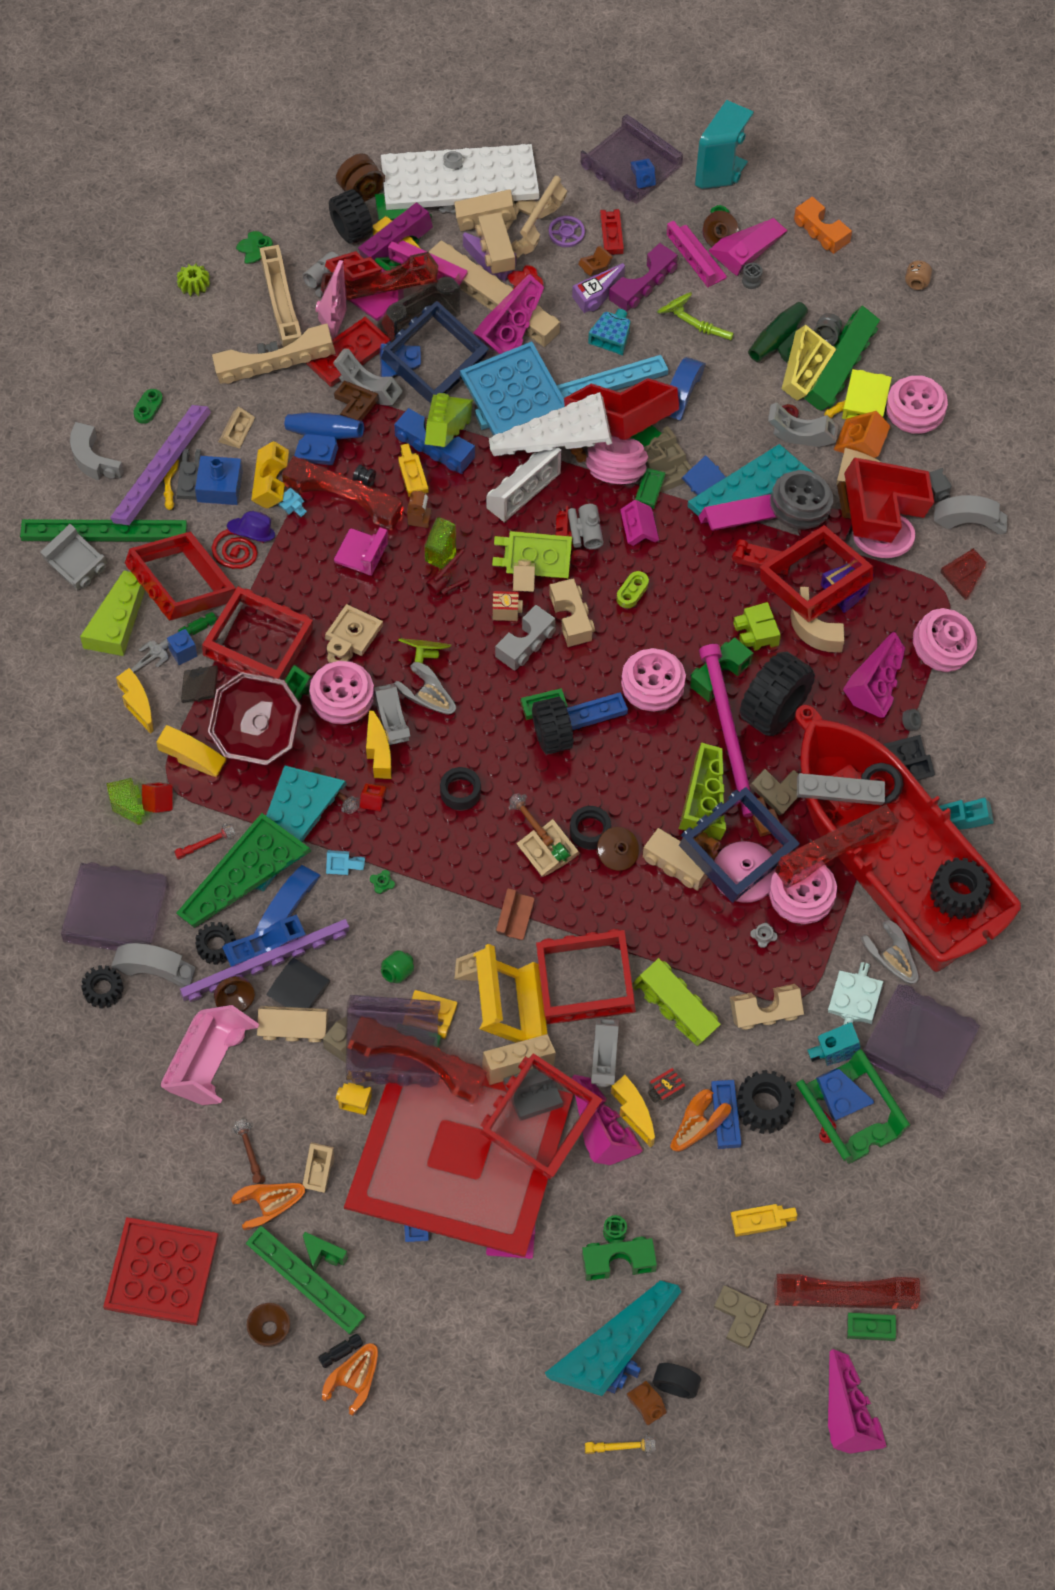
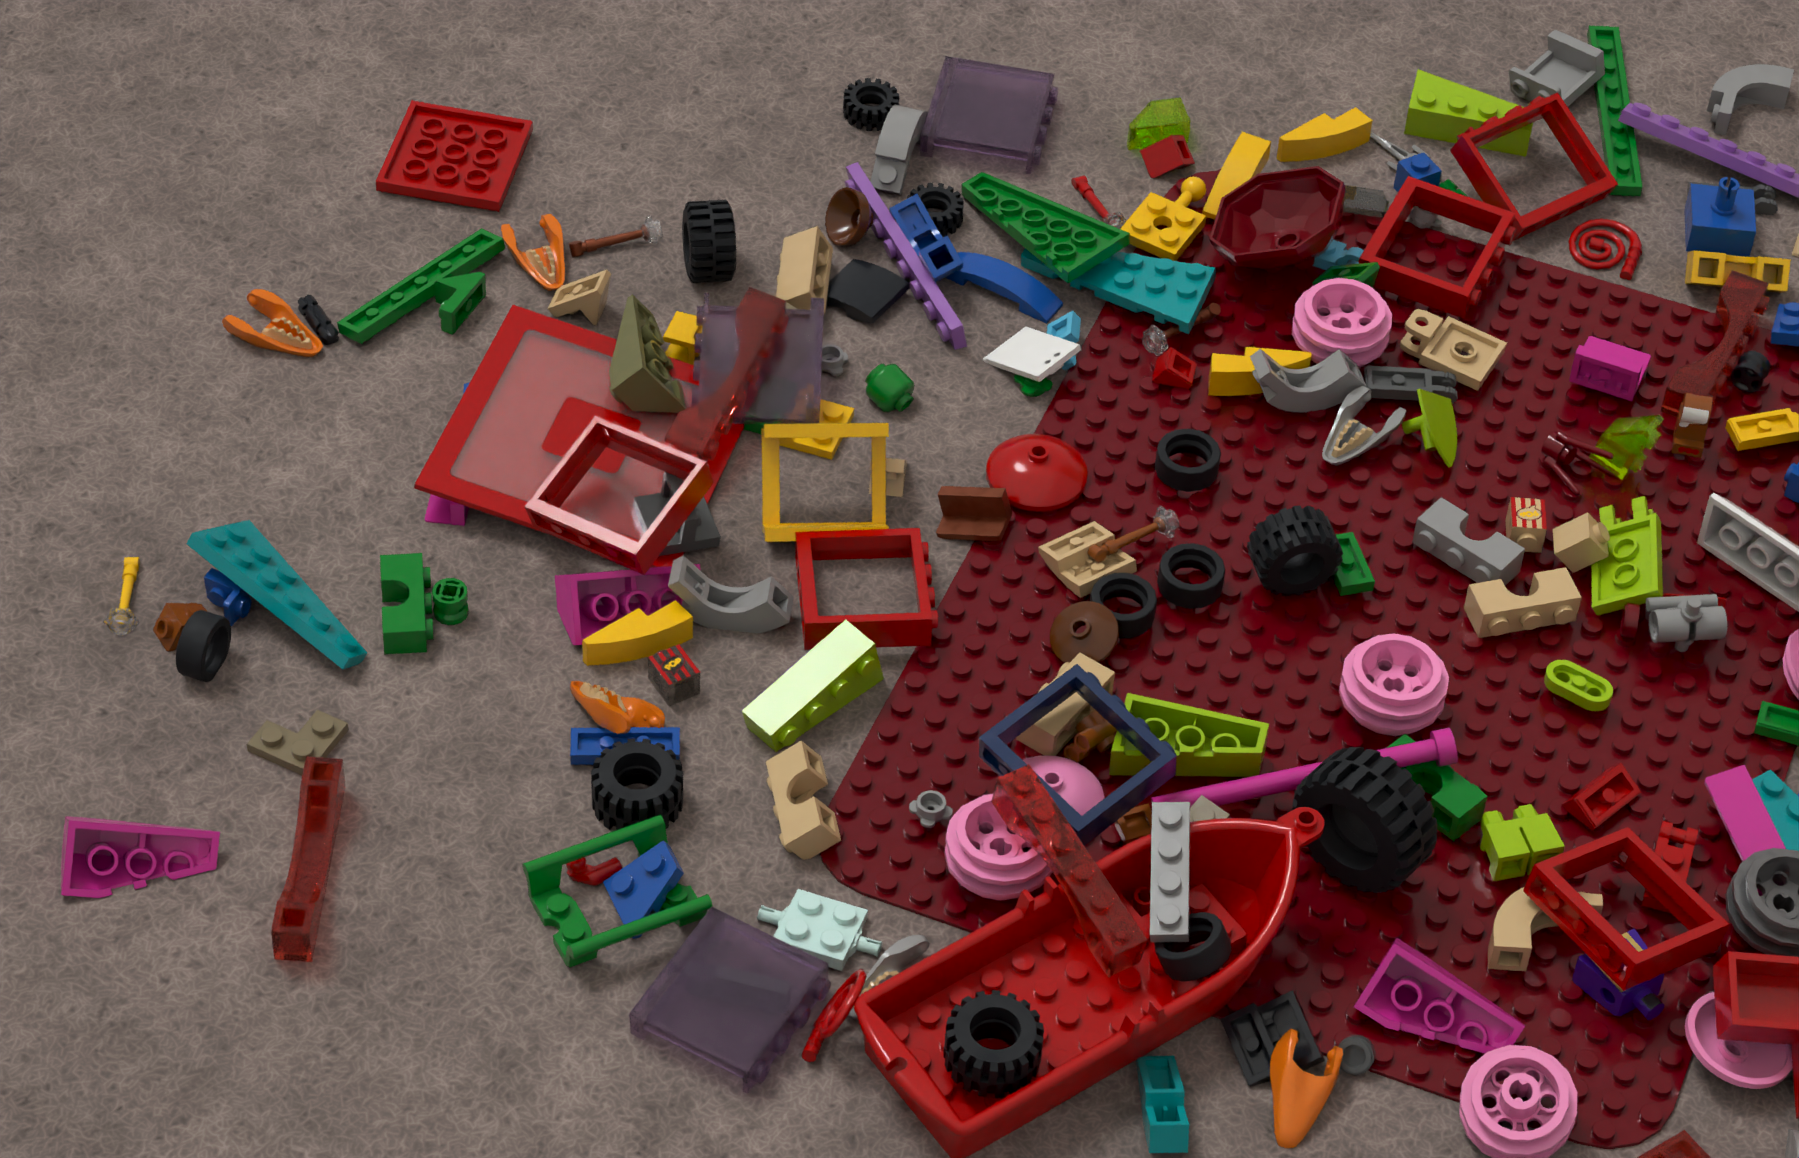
camera: 90 degrees right, 15 degrees down
bright pink windscreen [161,1005,259,1105] -> none
yellow piece [163,459,179,510] -> none
dark purple piece [227,511,275,542] -> none
reddish brown piece [246,1303,290,1347] -> none
medium azure plate [278,488,307,517] -> none
tan brick [482,1034,556,1085] -> none
green plate [551,842,571,862] -> none
blue plate [567,692,628,730] -> none
dark pink panel [620,500,659,546] -> none
yellow hinge [731,1204,797,1237] -> none
teal torso [807,1022,860,1066] -> none
green plate [847,1313,896,1341] -> none
none -> olive wedge [609,294,686,413]
none -> black tyre [682,200,736,283]
none -> red piece [801,969,867,1062]
none -> white container [983,327,1081,382]
none -> red dish [986,434,1088,512]
none -> yellow plate [1120,177,1206,261]
none -> black tyre [1157,543,1225,609]
none -> orange animal [1270,1029,1343,1148]
none -> dark grey hinge [1363,365,1458,404]
none -> red slope [1561,763,1642,830]

